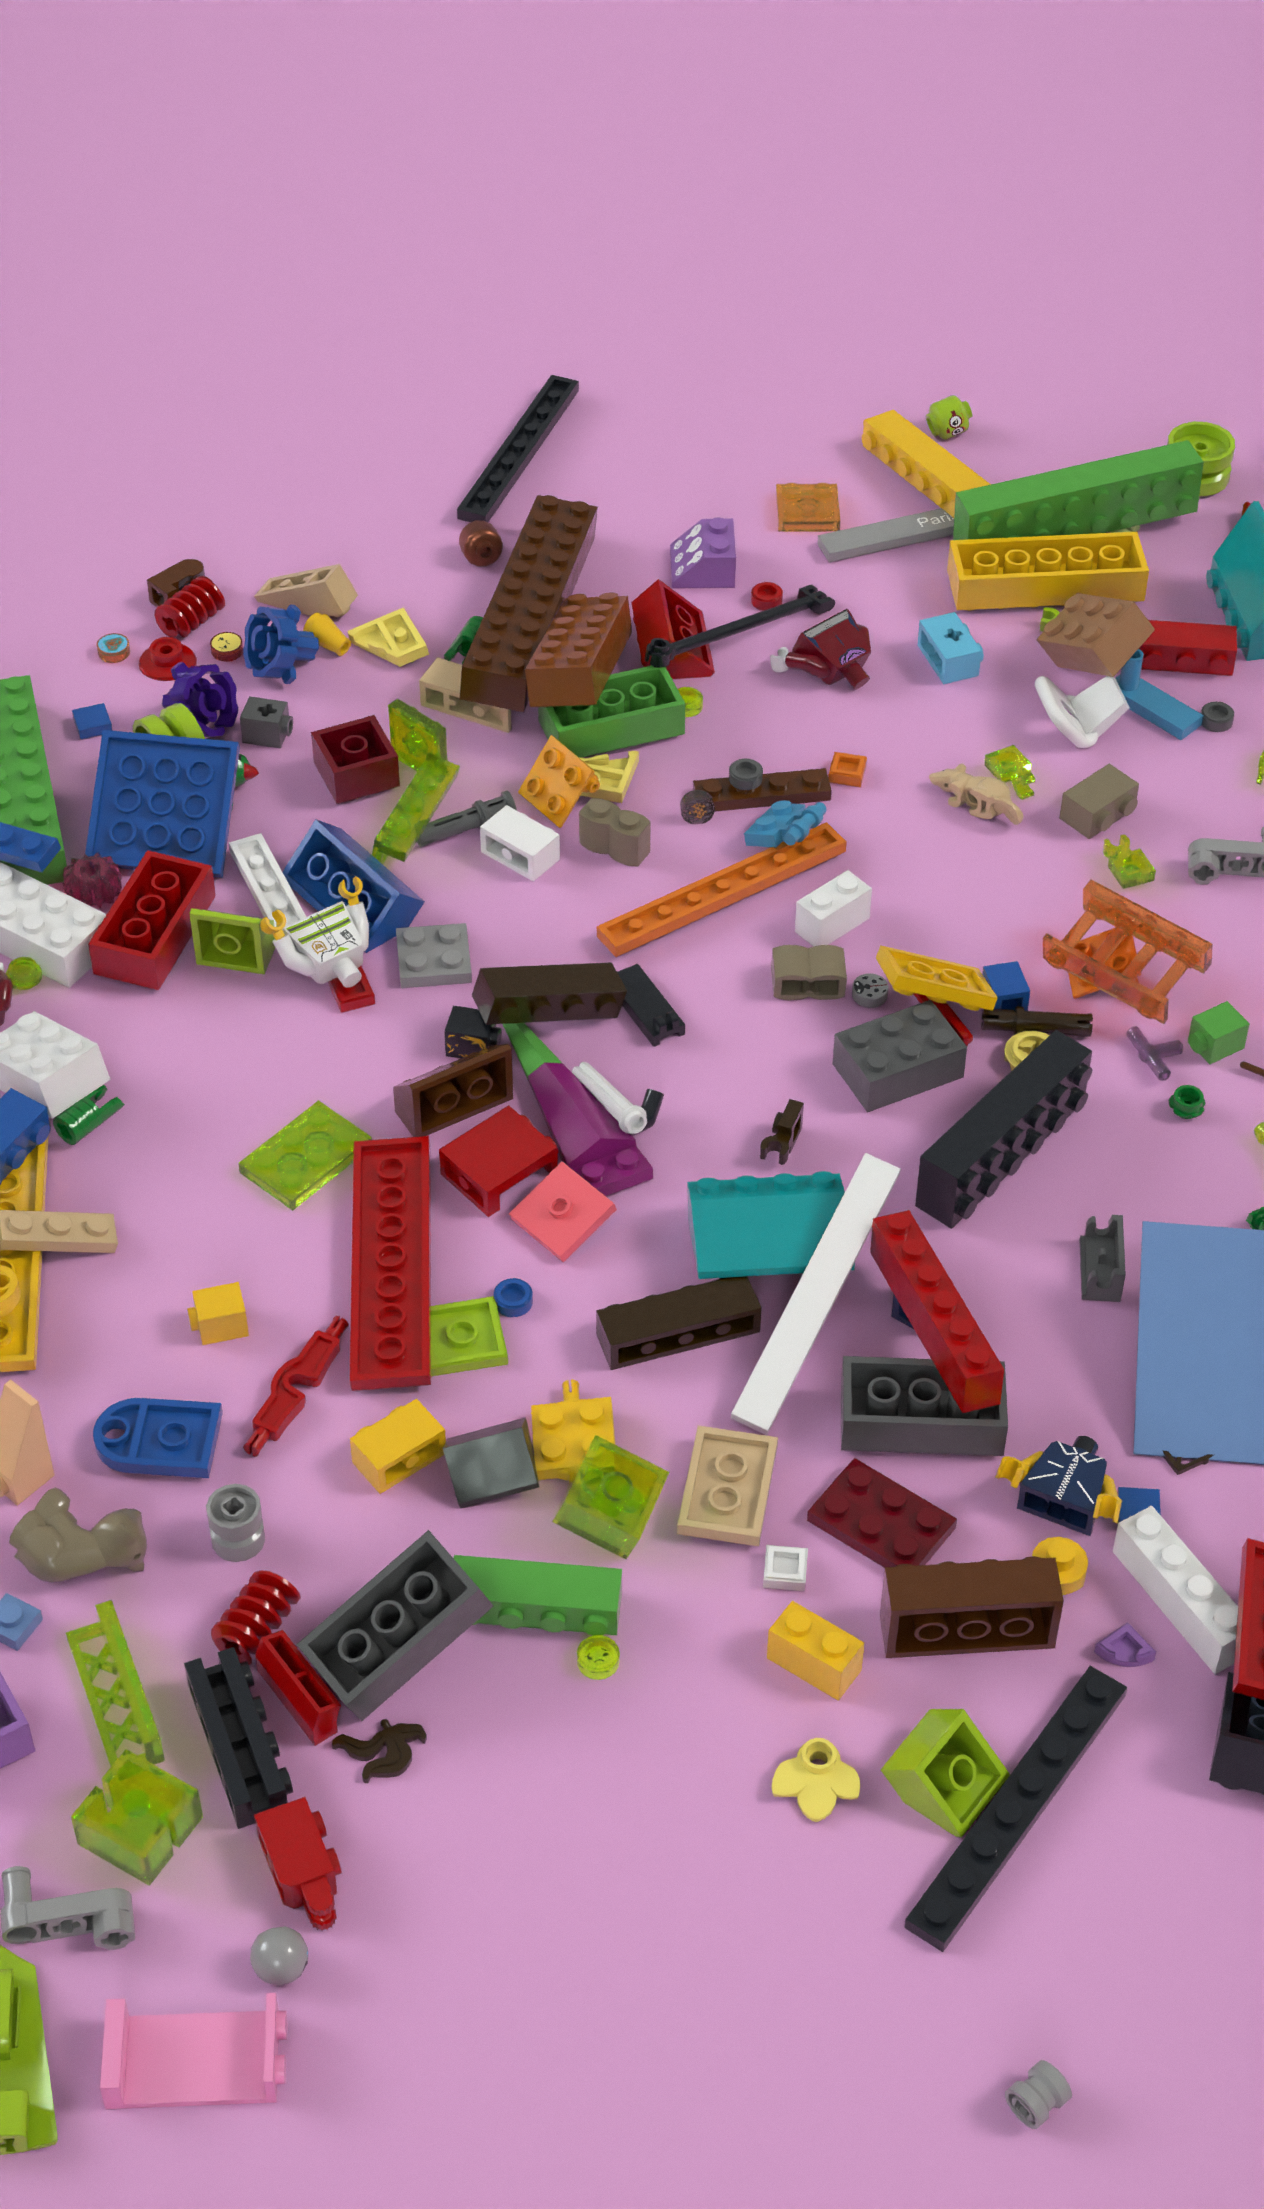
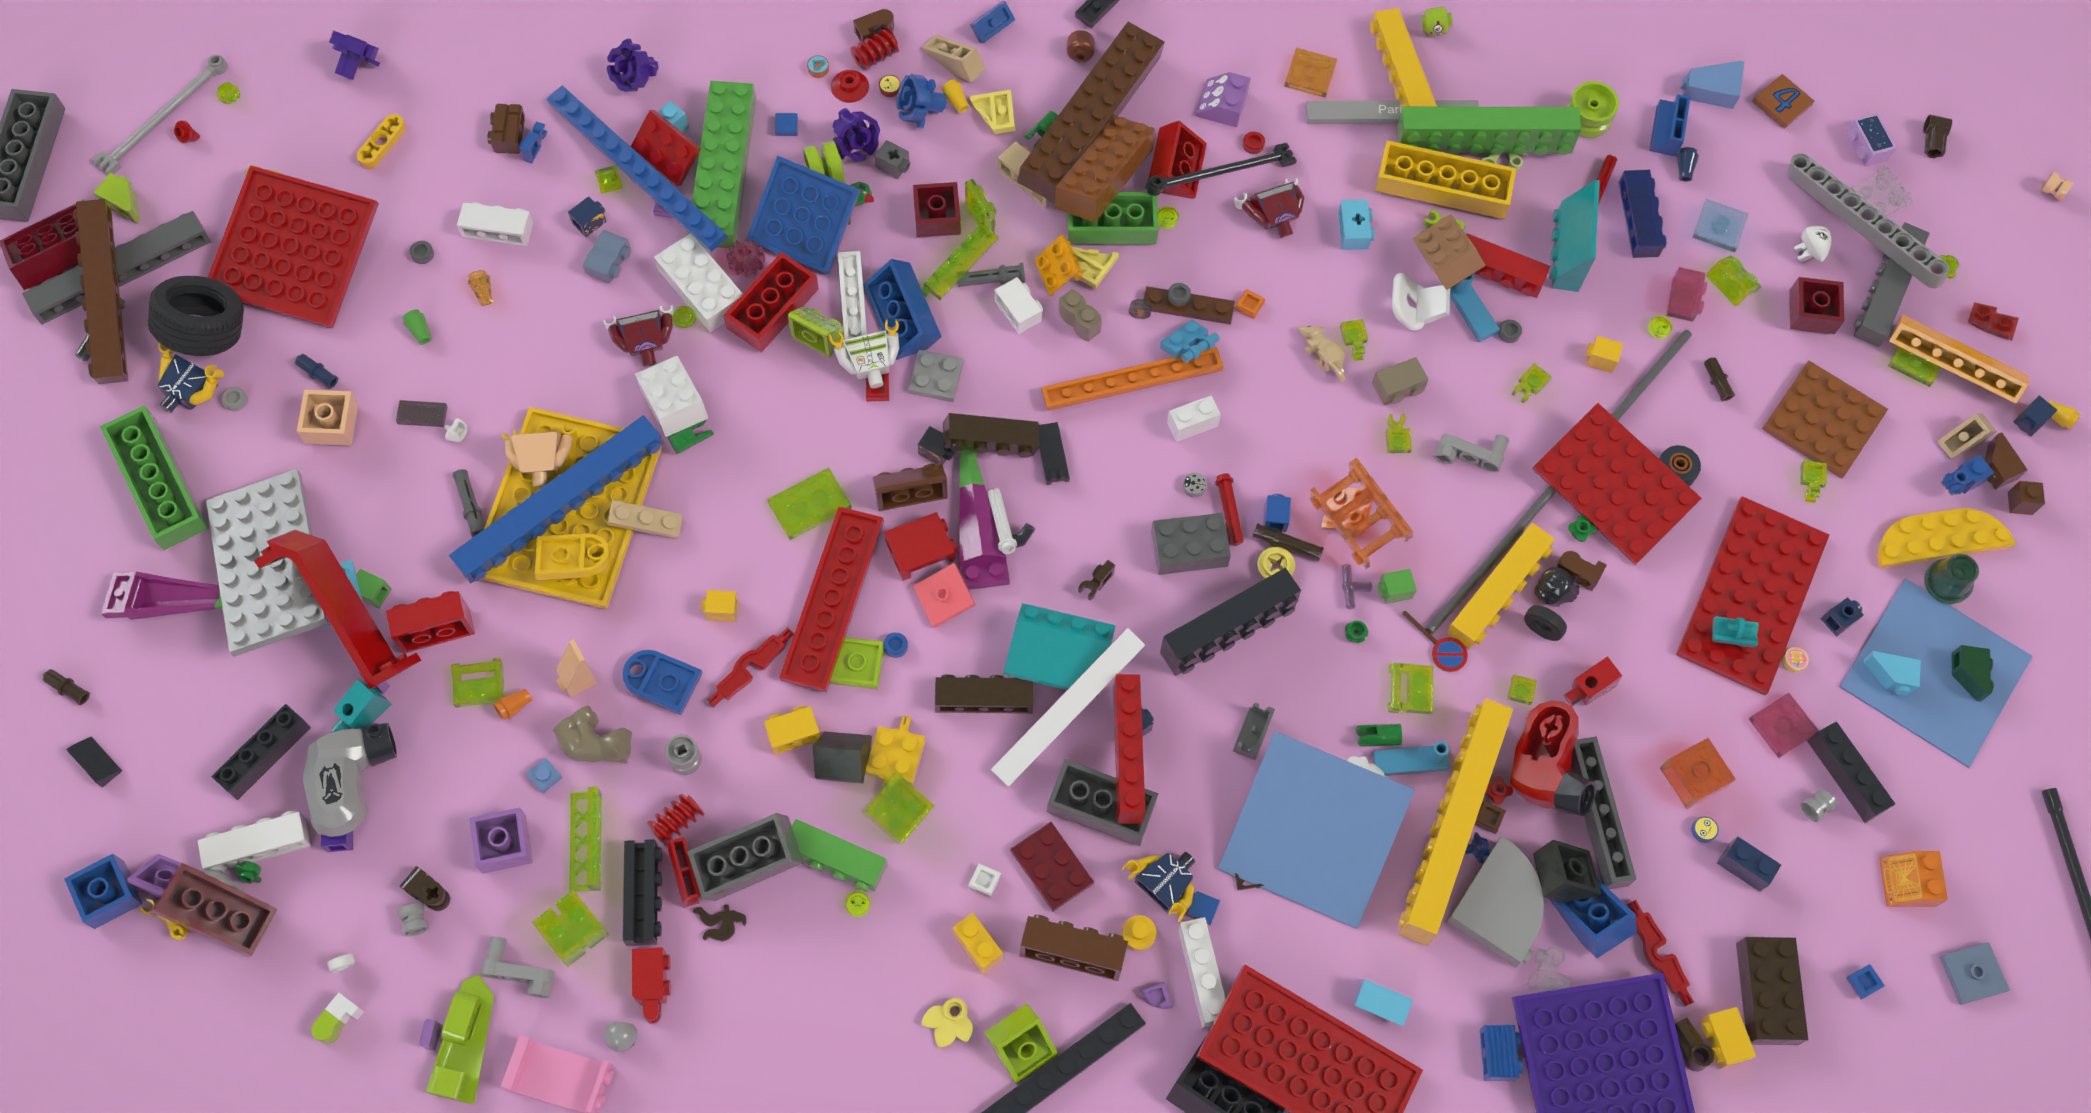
camera: 15 degrees right, 20 degrees up
tan plate [677,1425,778,1546] -> none
dark tan brick [771,945,847,1000] -> none
yellow plate [876,945,998,1011] -> none
none -> blue plate [970,1,1015,43]

